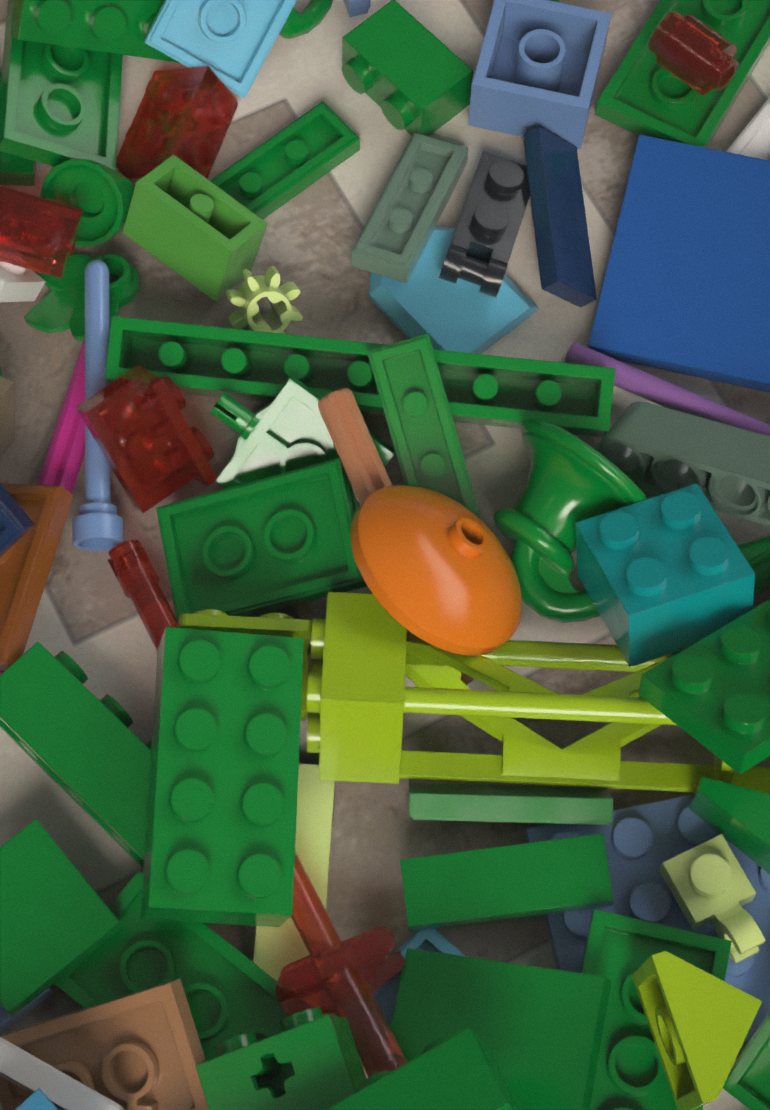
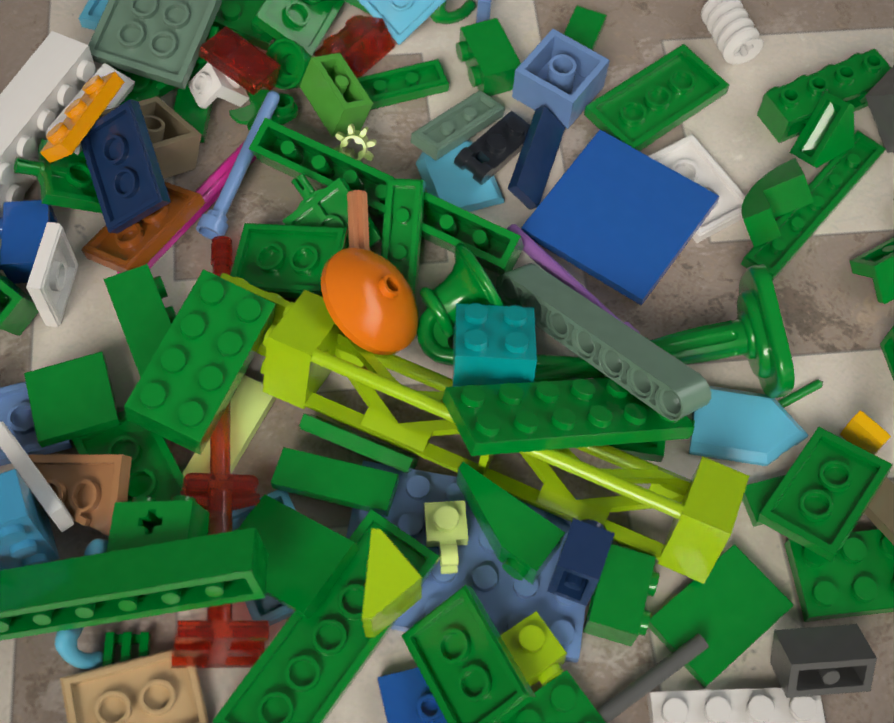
camera: 20 degrees right, 5 degrees down
clear red bracket [76,365,217,514] -> none
clear red brick [649,11,739,95] -> none

